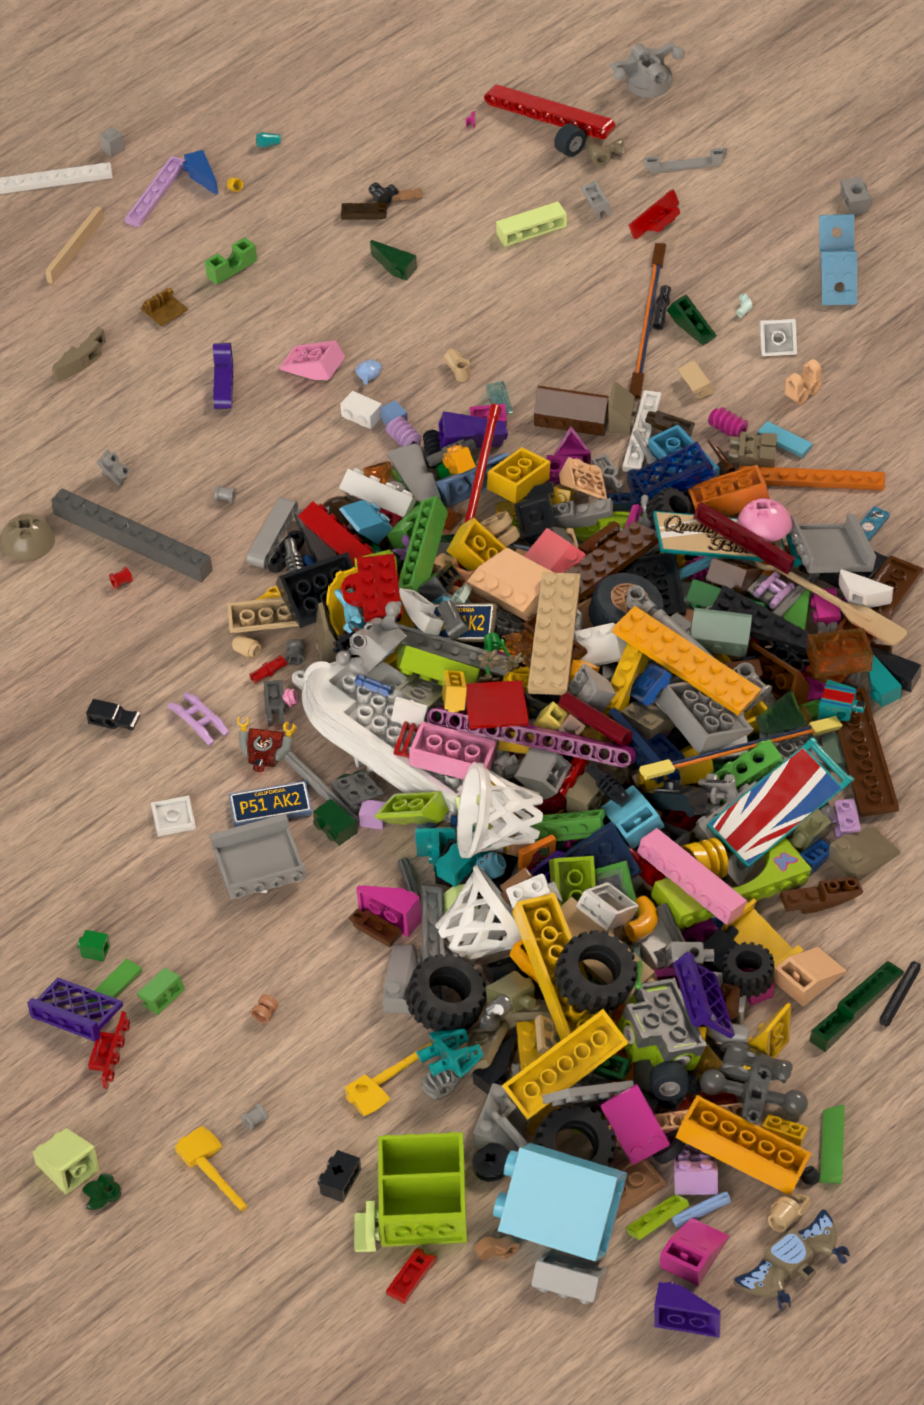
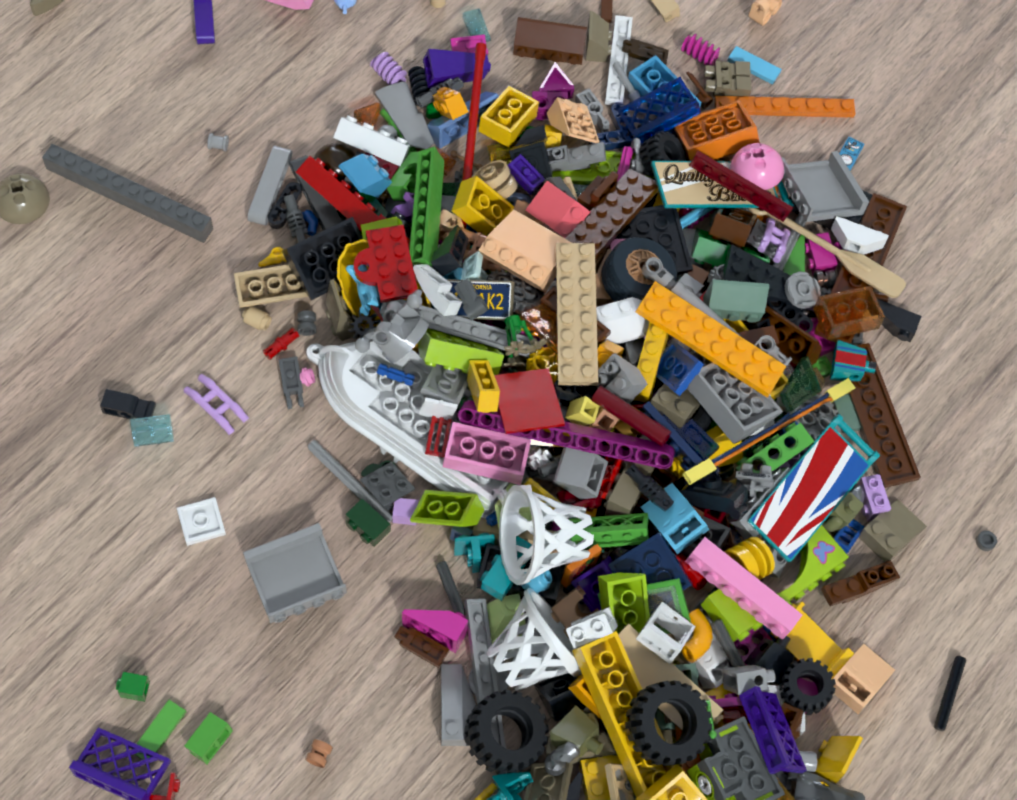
camera: 15 degrees left, 15 degrees up
light grey hips [96,450,131,486] -> none
red bush [109,567,133,589] -> none
tile [229,781,312,827] -> none
torso [237,717,297,772] -> none
white brick [340,391,382,429] -> none
medium blue brick [381,400,408,425] -> none
dark green slope [809,961,904,1052] -> none
teal slope [865,649,901,708] -> none
none -> clear light blue hinge [130,414,174,447]
none -> dark purple slope [508,154,545,195]
none -> light grey tile [784,271,821,309]

